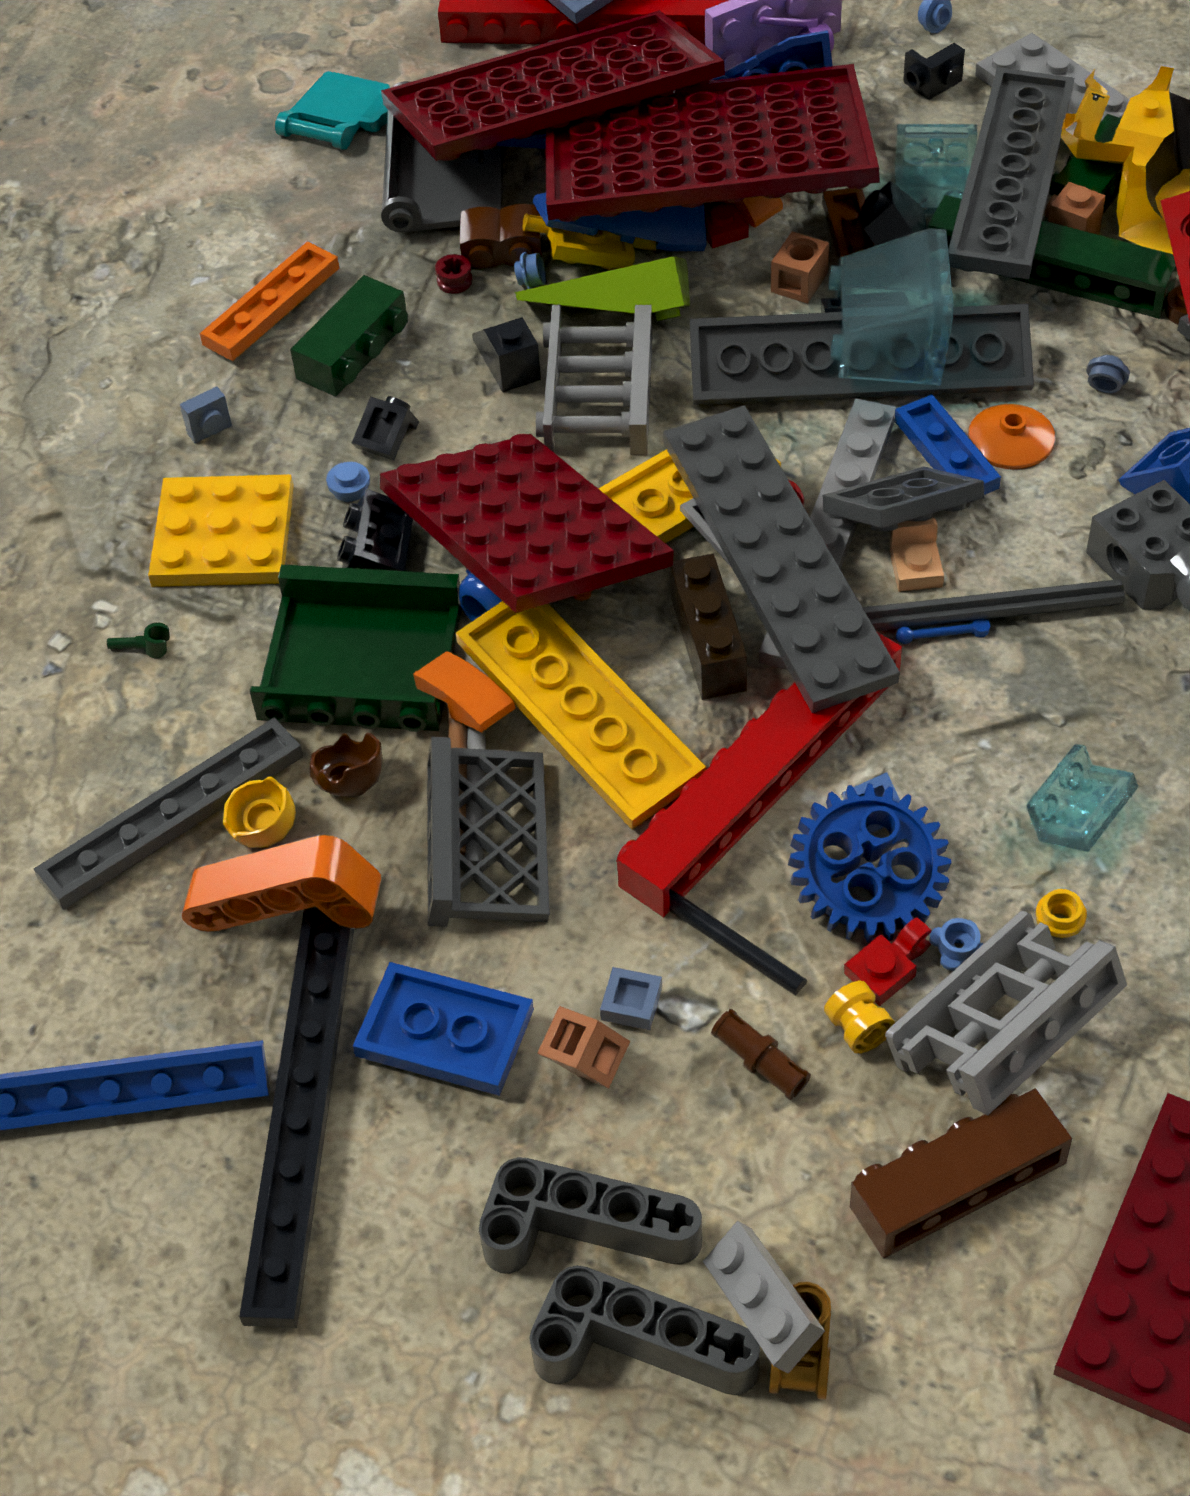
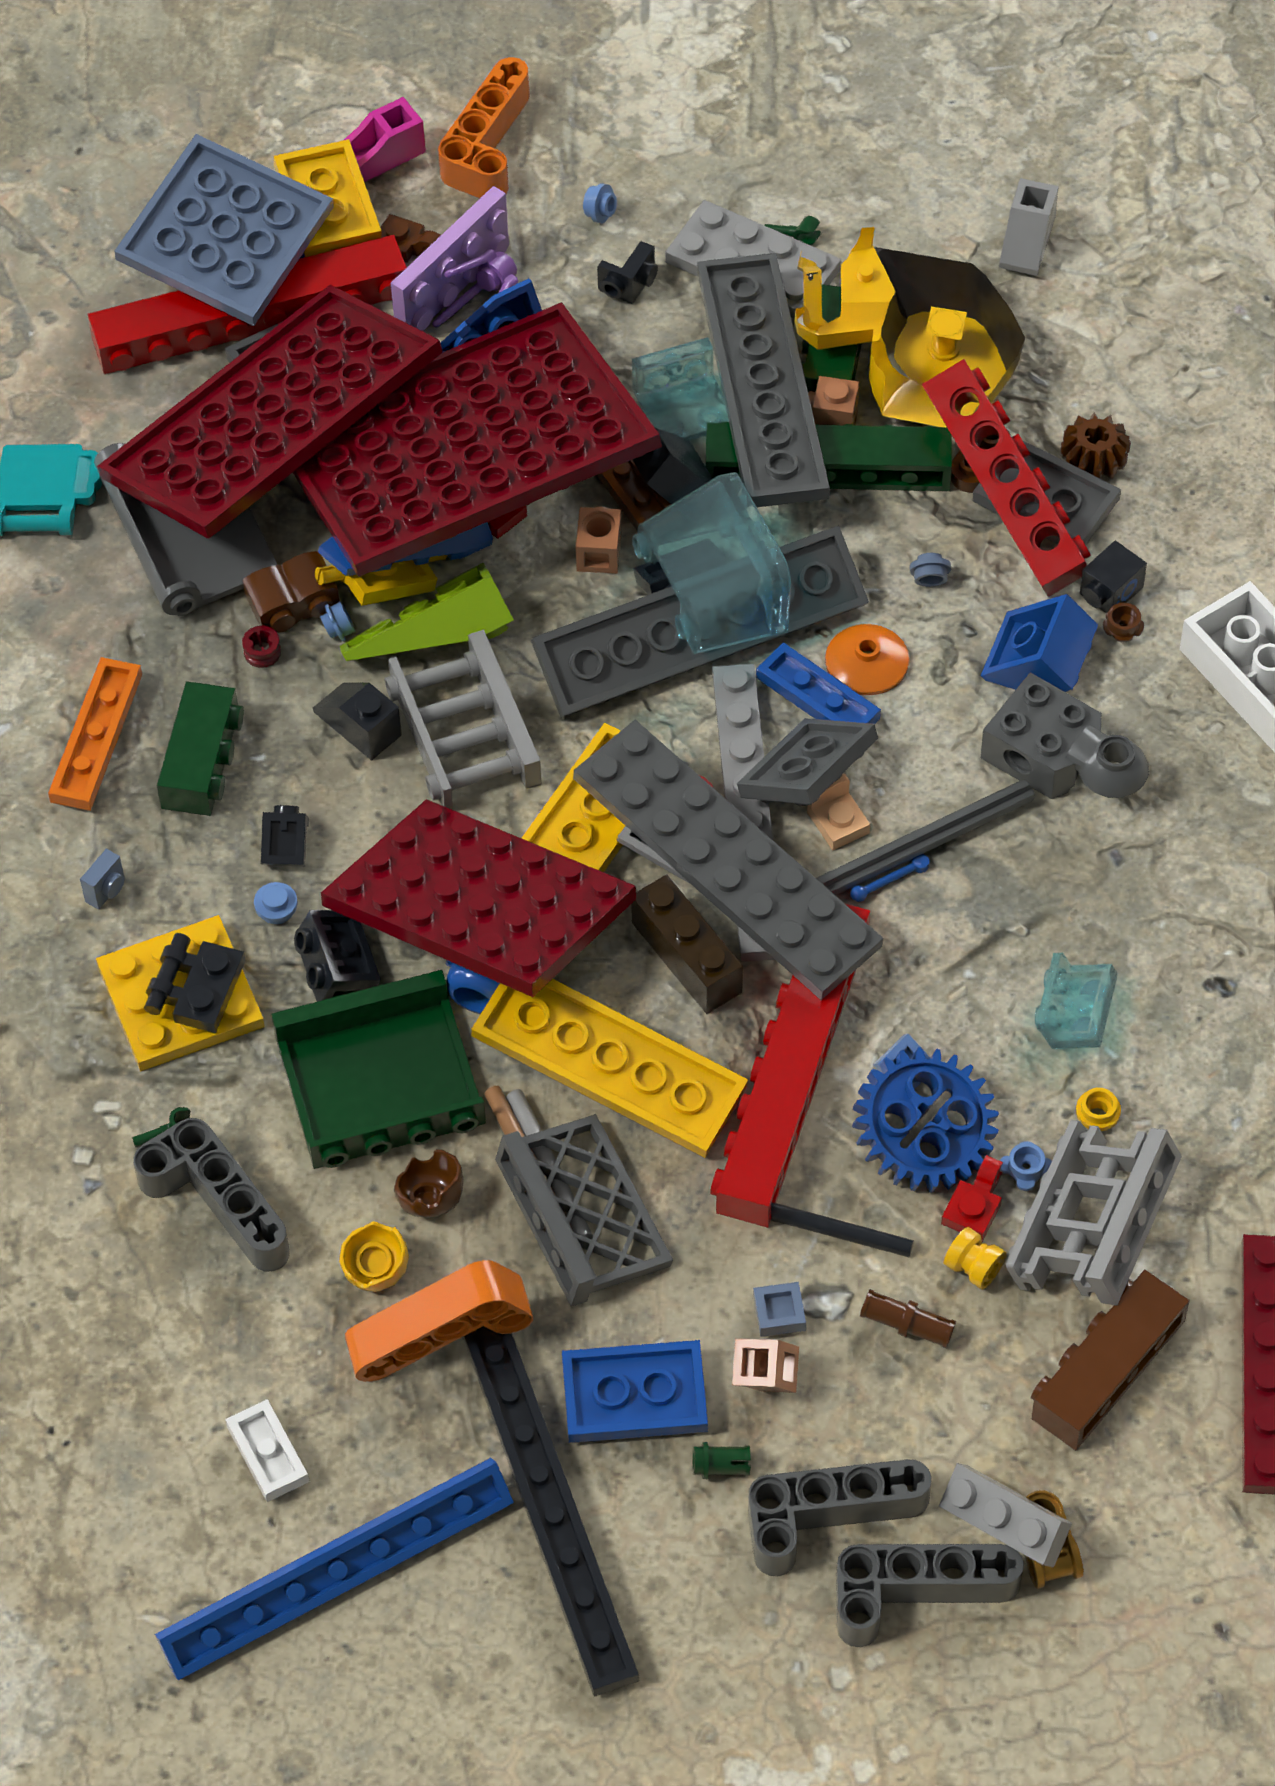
camera: 25 degrees left, 5 degrees up
dark grey plate [34,717,303,910] -> none
orange slope [413,651,516,733] -> none
none -> dark grey beam [133,1118,290,1272]
none -> black plate [144,933,246,1033]
none -> white plate [225,1399,309,1502]
none -> dark green pin [692,1442,751,1479]
none -> dark green hand [764,216,821,246]

